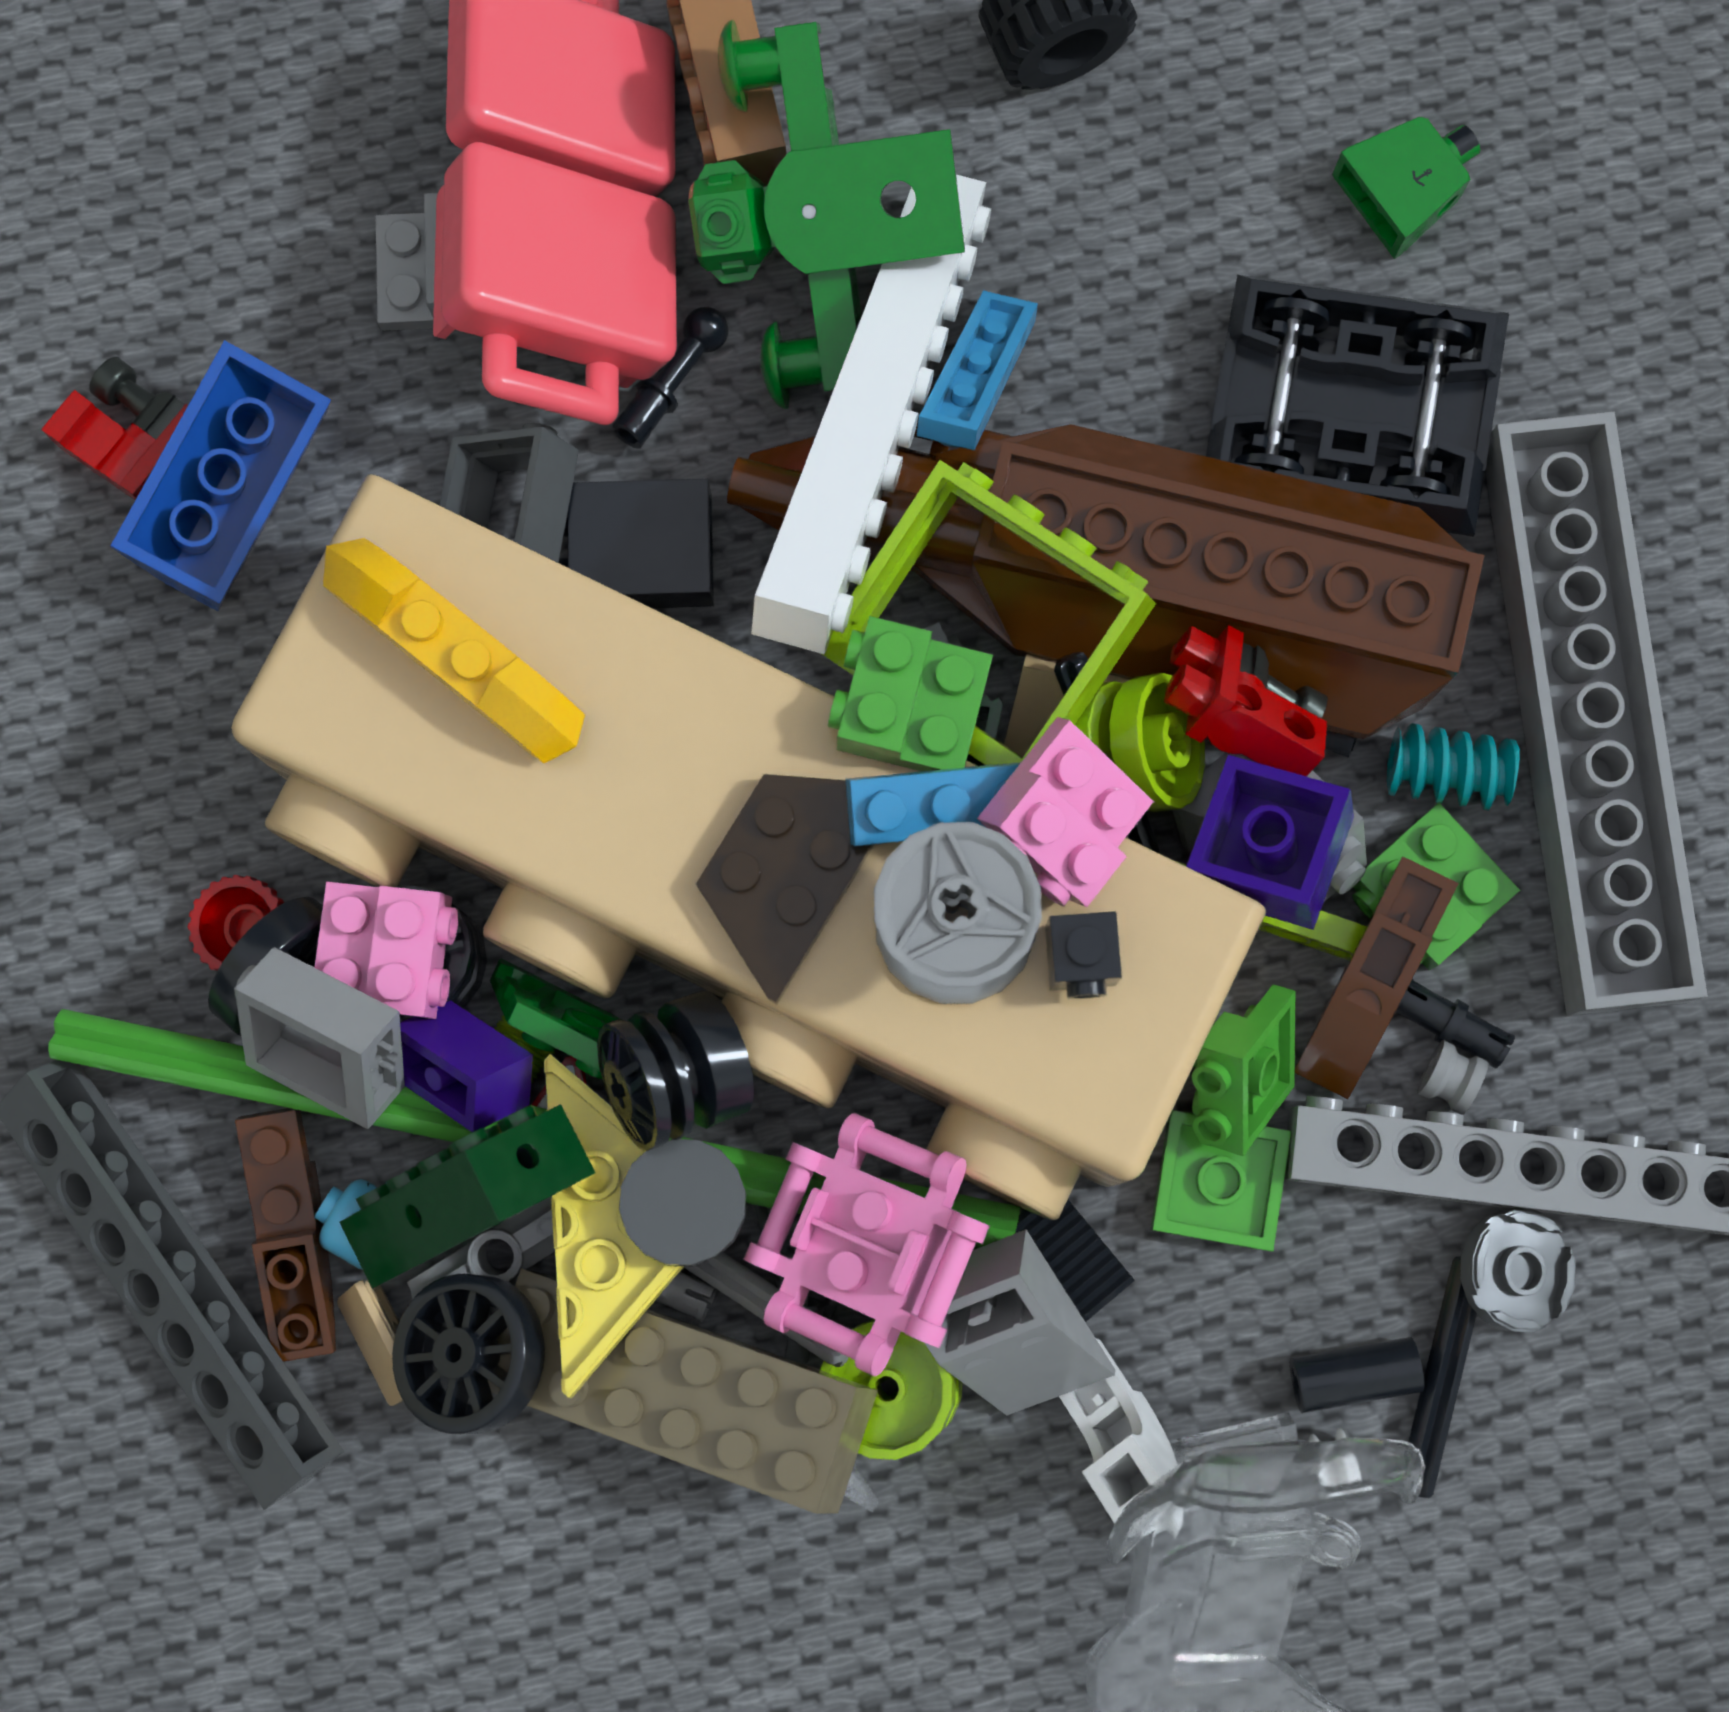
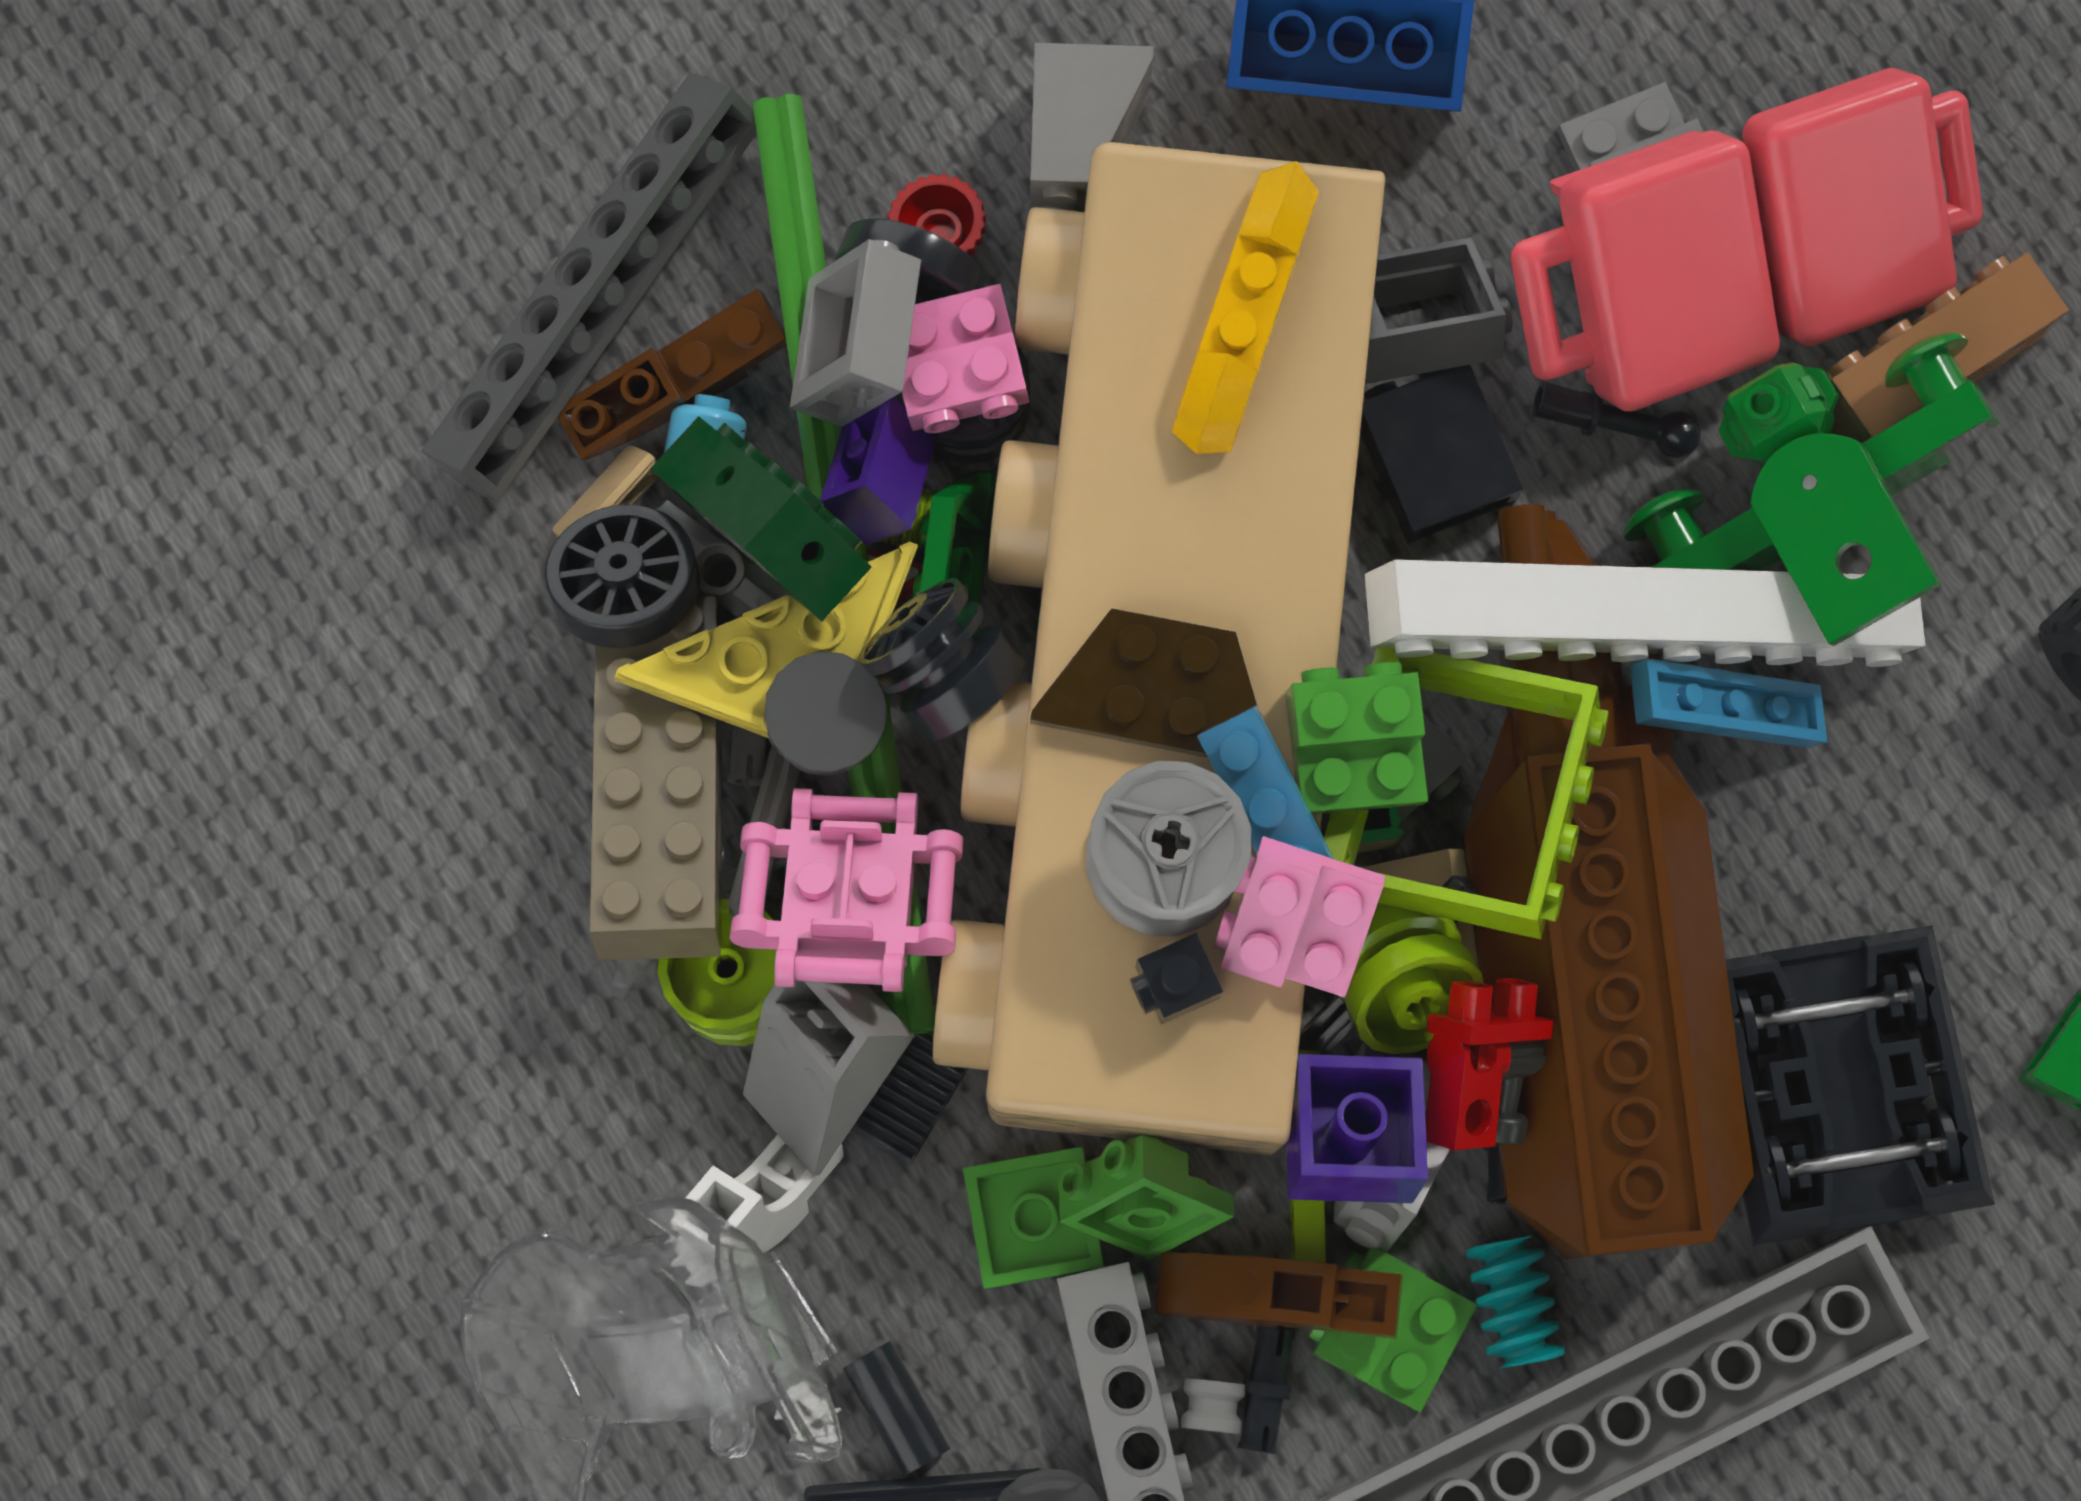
camera: 65 degrees right, 0 degrees up
none -> light grey slope [1030,43,1154,212]

